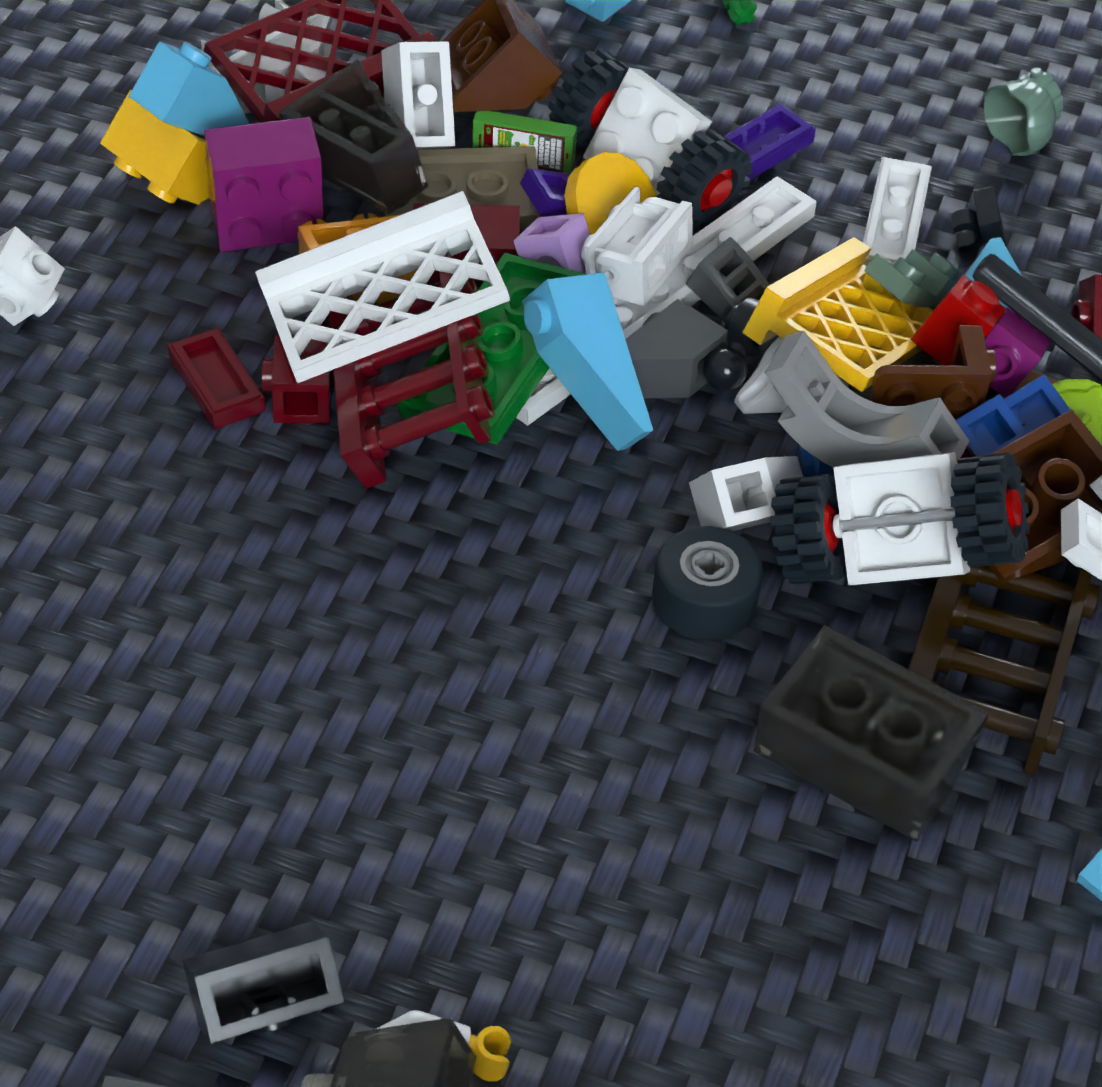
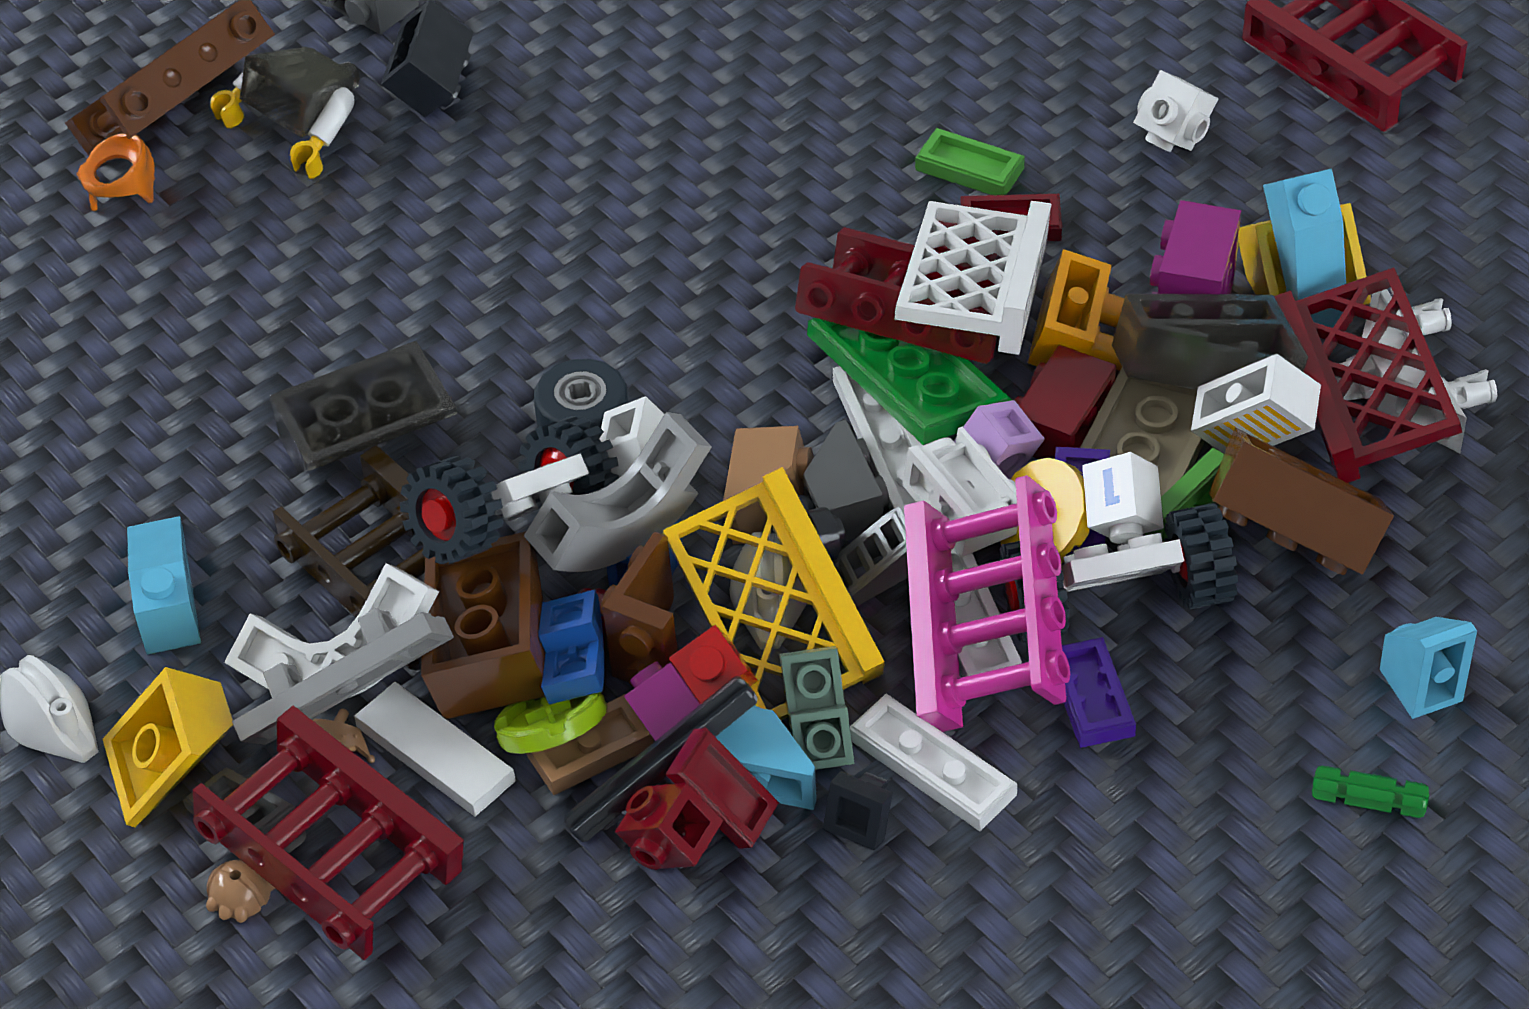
camera: 125 degrees right, 0 degrees up
medium azure slope [522,272,653,451] -> none
sand green hair [984,67,1063,156] -> none
none -> dark red tile [665,728,779,849]
none -> medium nougat slope [723,426,814,545]
none -> dark pink fence [904,475,1070,732]
none -> bright green tile [915,128,1025,195]
none -> white brick [1082,452,1164,544]

